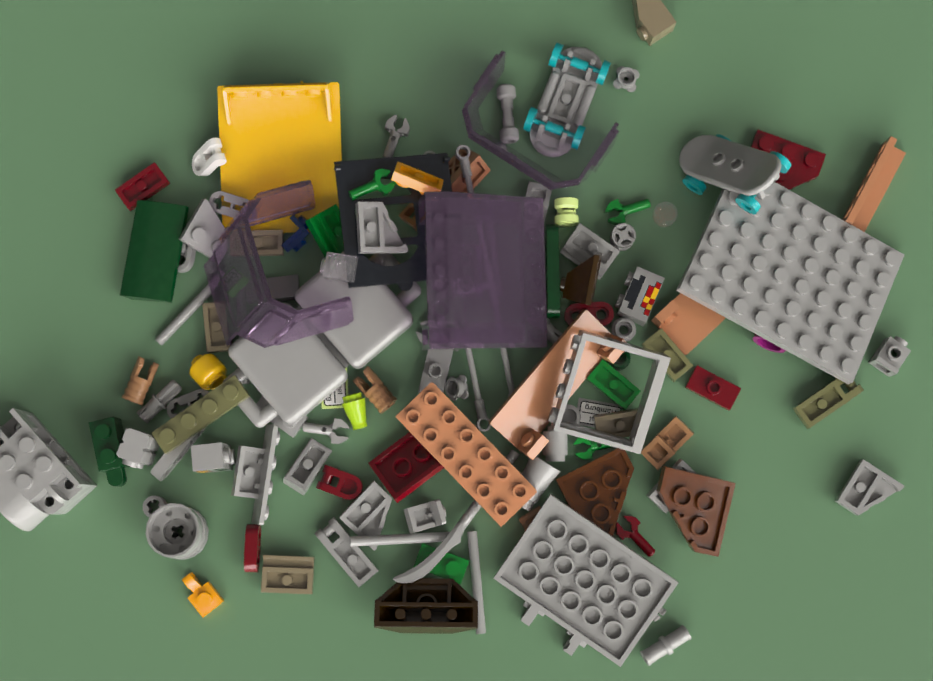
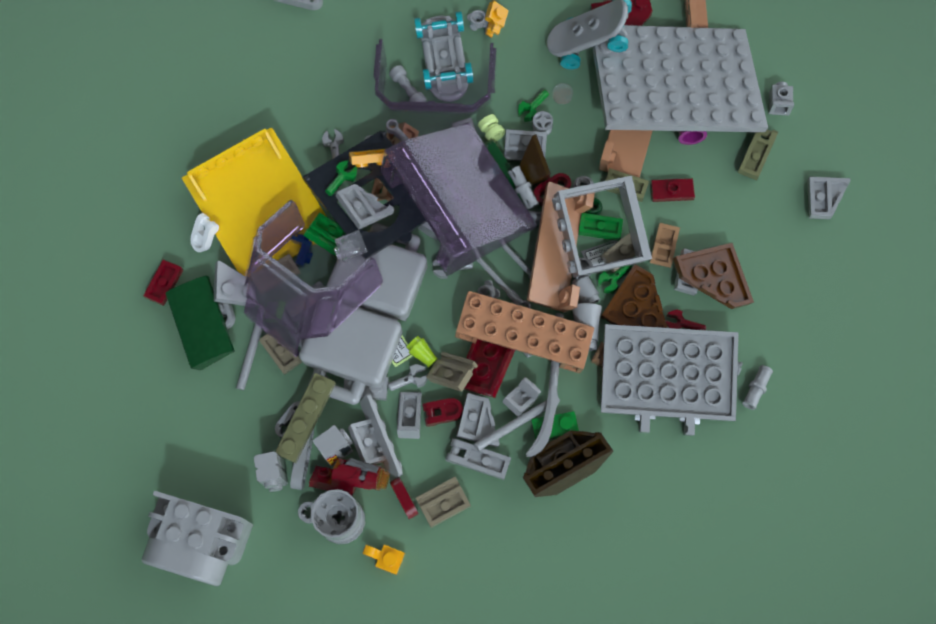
camera: 25 degrees left, 10 degrees down
dark green brick [88,416,130,487] -> none
medium nougat hinge [121,356,159,406] -> none
light grey axle [137,380,182,423] -> none
yellow head [189,353,227,390] -> none
light grey beam [209,191,256,221] -> none
medium nougat hinge [353,366,398,414] -> none
light grey plate [418,345,453,393] -> none
light grey piece [467,531,486,634] -> none
brick [614,266,665,326] -> none
none -> dark red plate [309,458,390,496]
none -> dark tan plate [426,352,478,392]
none -> light orange plate [484,1,509,38]
none -> light grey pin [508,166,539,210]

